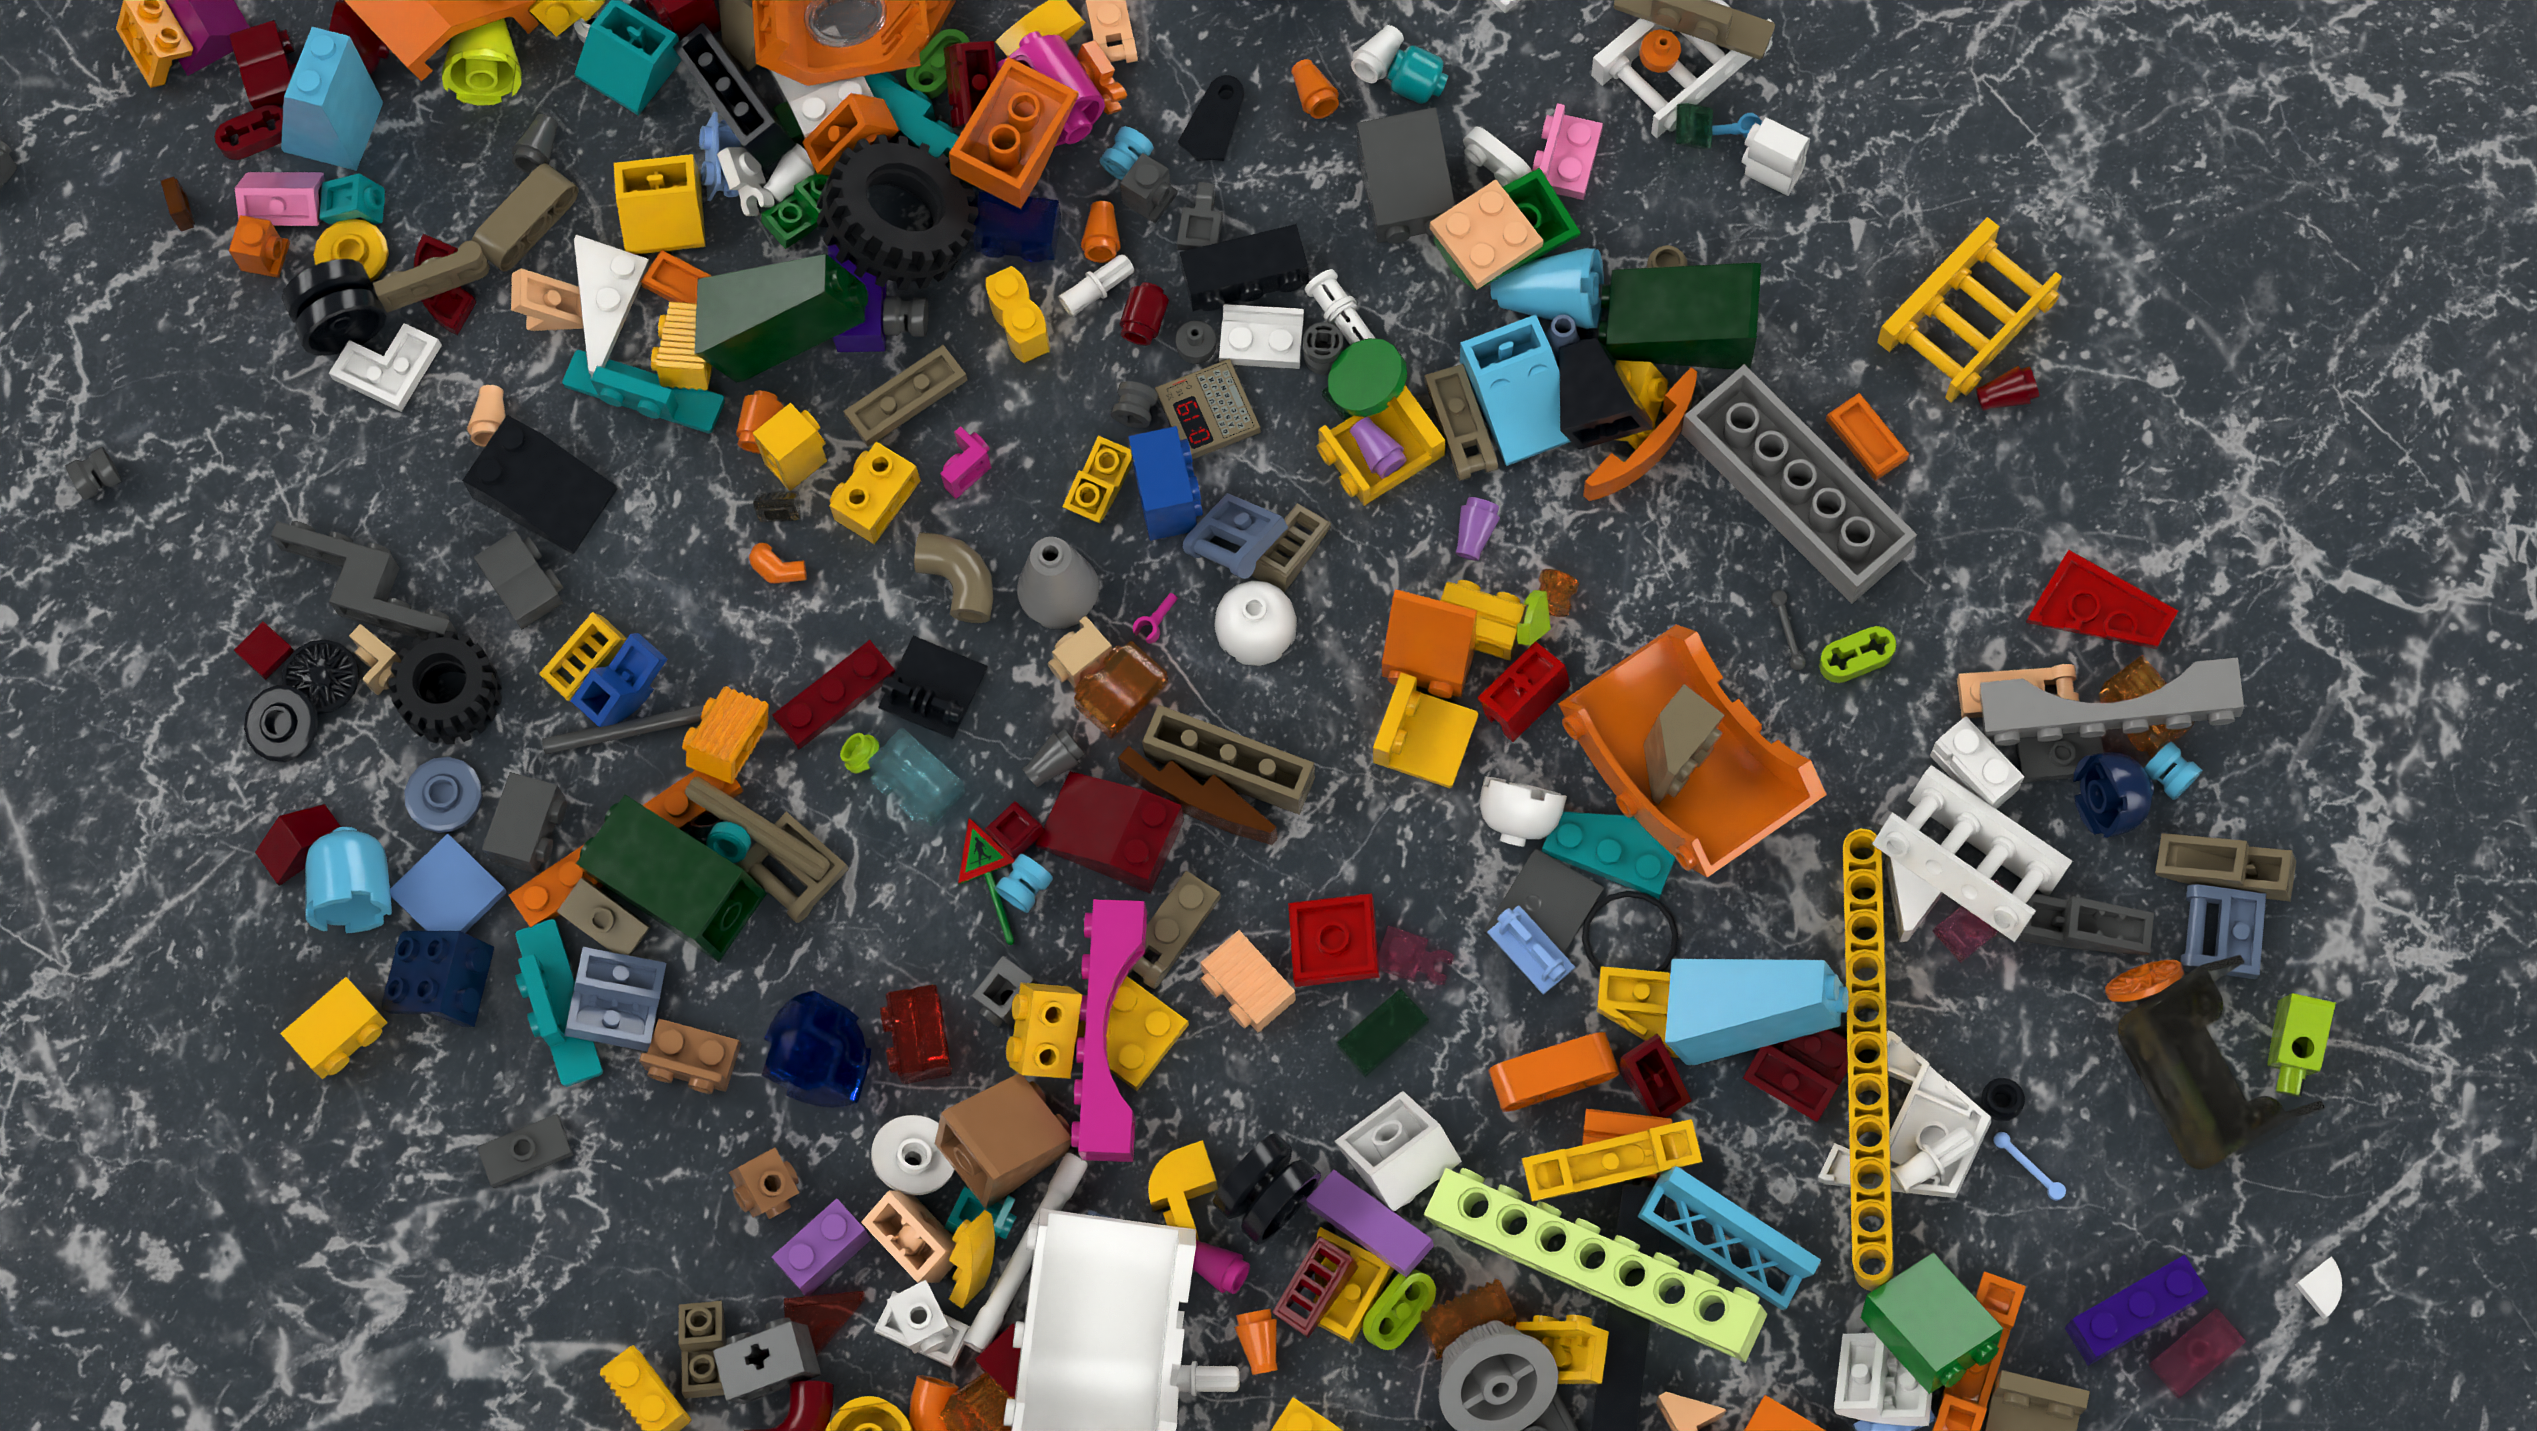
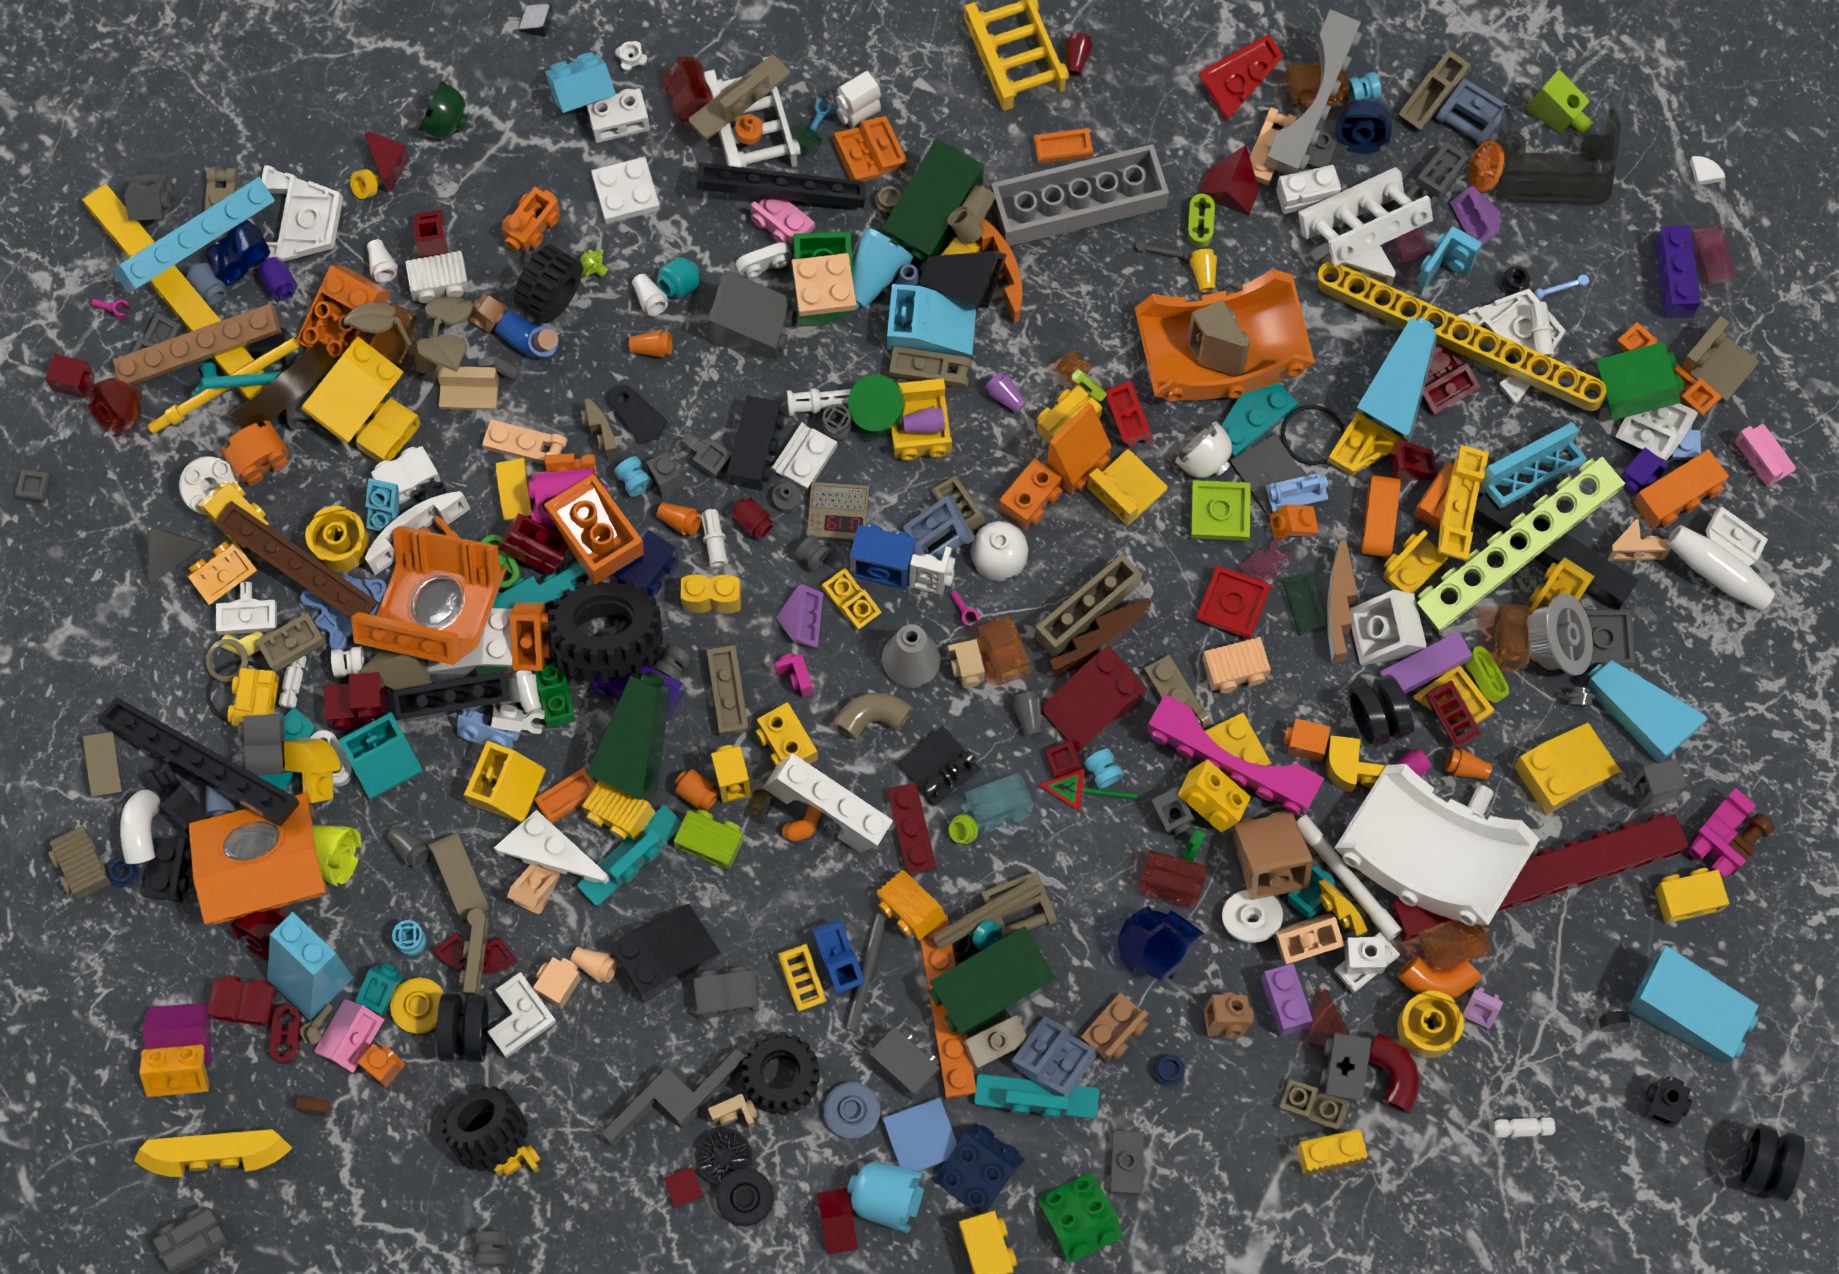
camera: 70 degrees left, 0 degrees up
none -> yellow brick [134,1129,293,1177]
none -> dark tan hand [299,1004,333,1044]
none -> medium azure wheel [392,920,427,956]
none -> black tyre [442,1086,528,1172]
none -> yellow bracket [494,1144,541,1177]
none -> light nougat brick [533,957,581,1009]
none -> dark tan slope [581,399,619,461]
none -> lime brick [674,809,744,871]
none -> black plate [696,162,865,208]
none -> white arch [762,753,893,854]
none -> medium lavender slope [776,584,823,649]
none -> orange slope [831,116,908,182]
none -> white bracket [909,546,956,595]
none -> dark tan piece [948,185,996,244]
none -> orange brick [999,458,1063,530]
none -> green bracket [1038,1174,1123,1264]
none -> dark blue plate [1154,1055,1185,1086]
none -> green tile [1180,829,1206,867]
none -> yellow cone [1189,249,1217,292]
none -> lime plate [1191,480,1251,541]
none -> dark red slope [1197,145,1259,216]
none -> orange bracket [1270,504,1319,541]
none -> orange brick [1283,718,1331,763]
none -> medium nougat slope [1327,540,1358,664]
none -> yellow bracket [1382,530,1448,595]
none -> medium azure bracket [1416,226,1482,295]
none -> medium lavender slope [1450,186,1500,246]
none -> dark purple brick [1620,447,1668,495]

